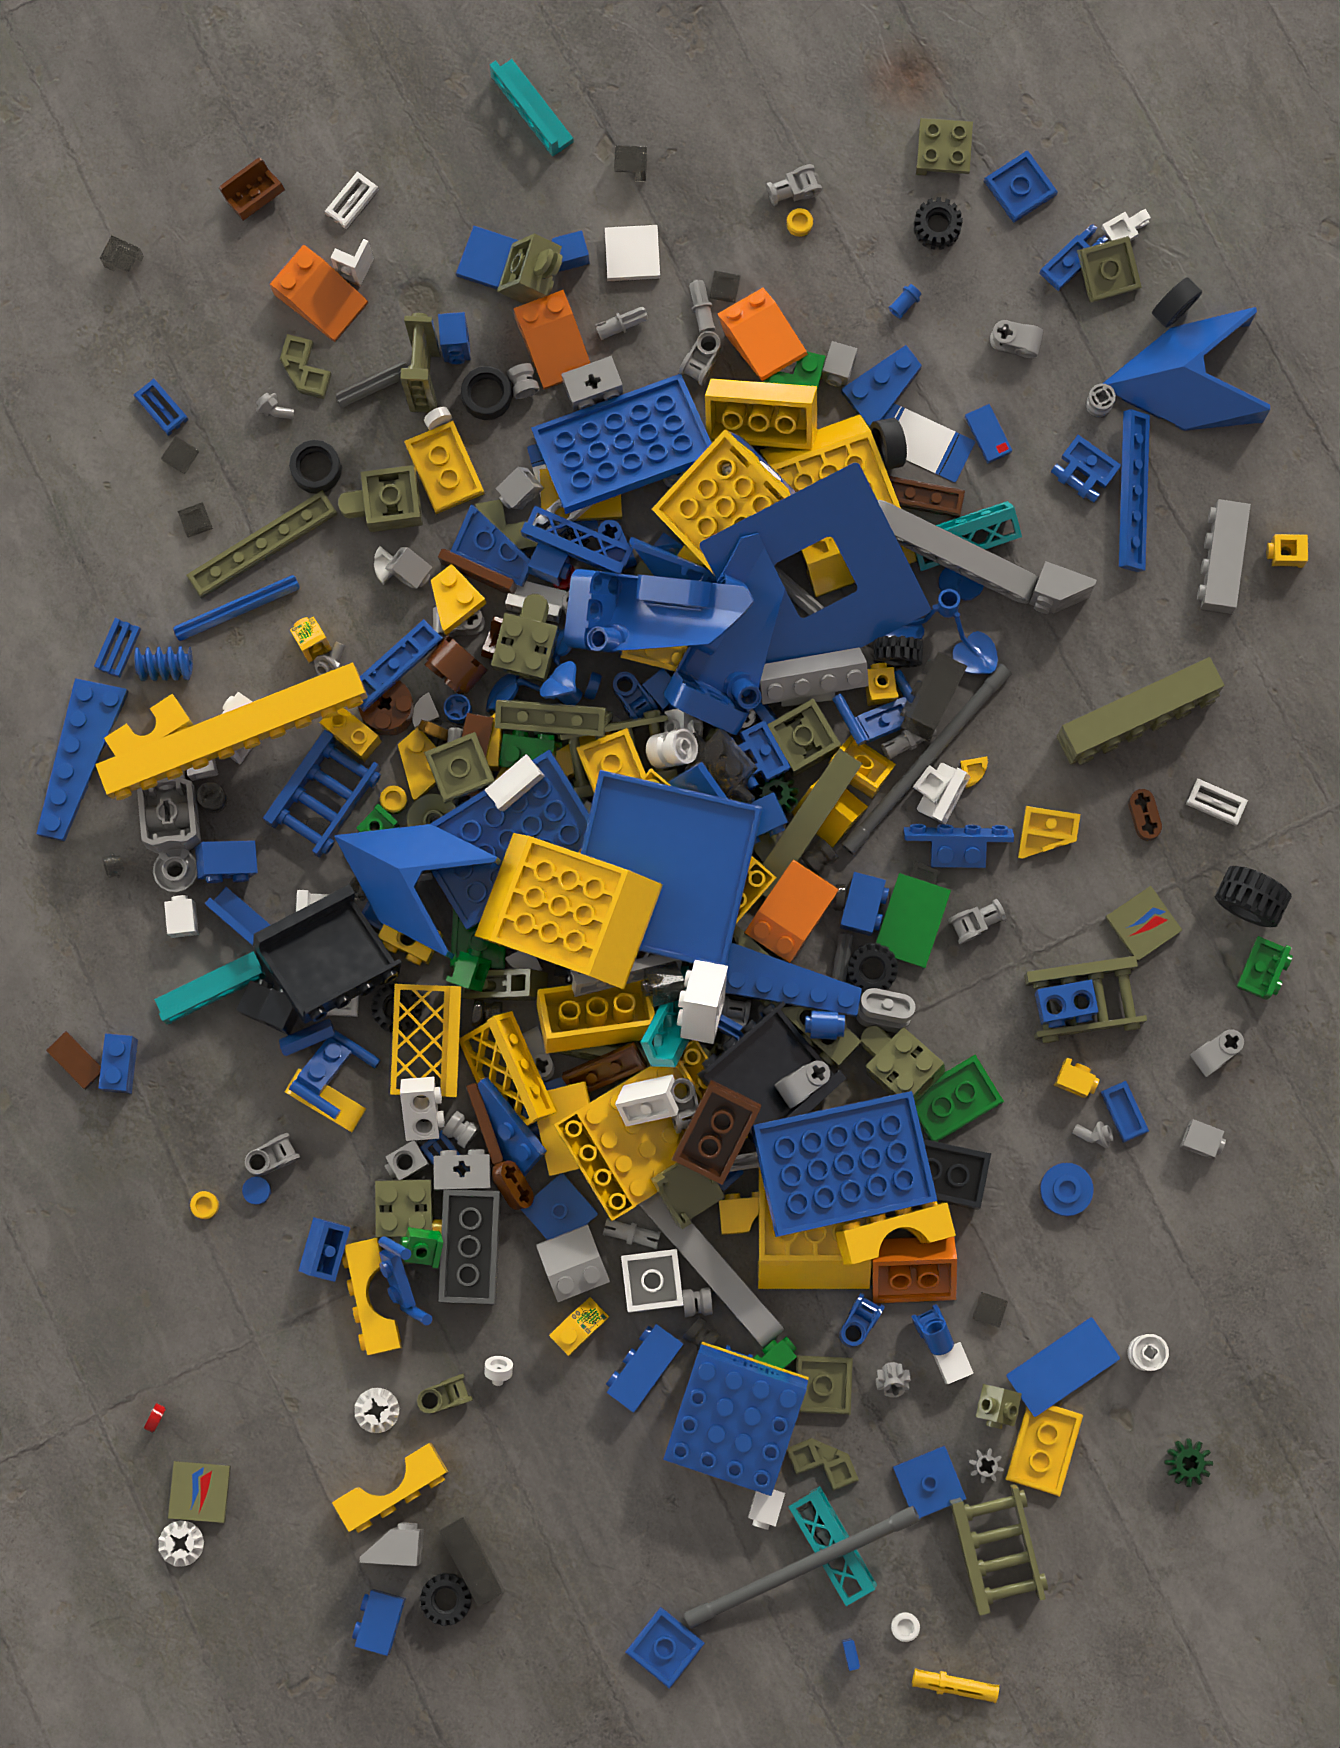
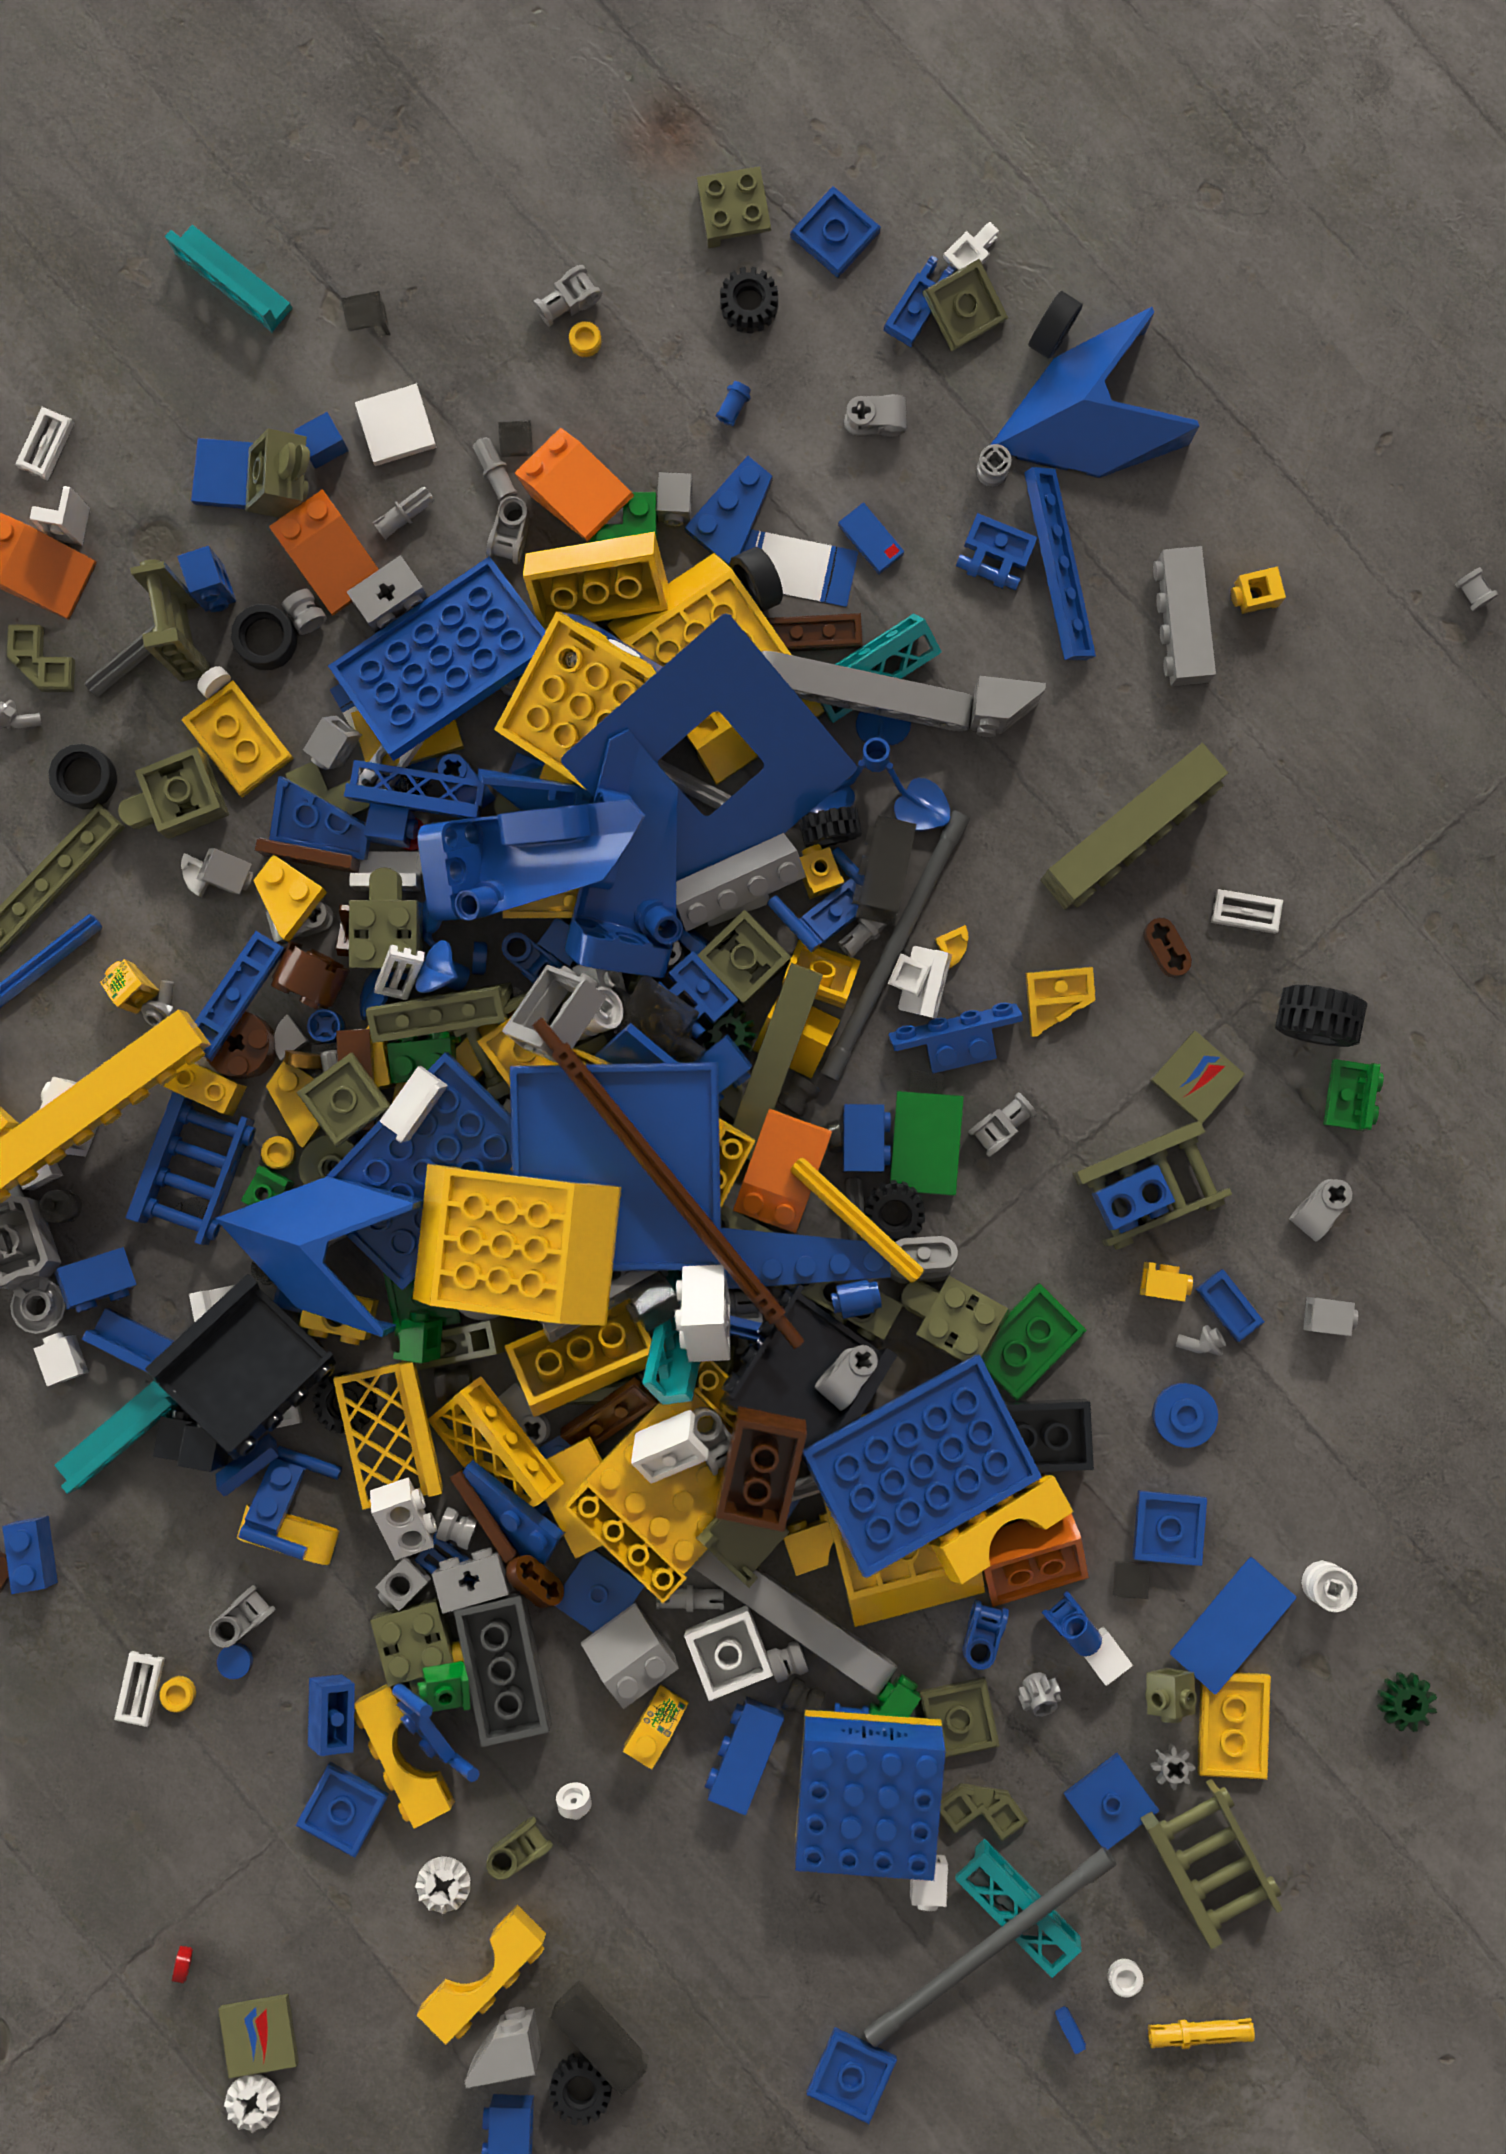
camera: 15 degrees left, 5 degrees up
none -> white tile [114,1651,165,1727]
none -> blue plate [295,1762,389,1858]
none -> white tile [374,945,425,1000]
none -> light grey window [502,965,607,1064]
none -> reddish brown axle [532,1017,805,1349]
none -> yellow axle [790,1158,924,1283]
none -> blue plate [1132,1490,1207,1566]

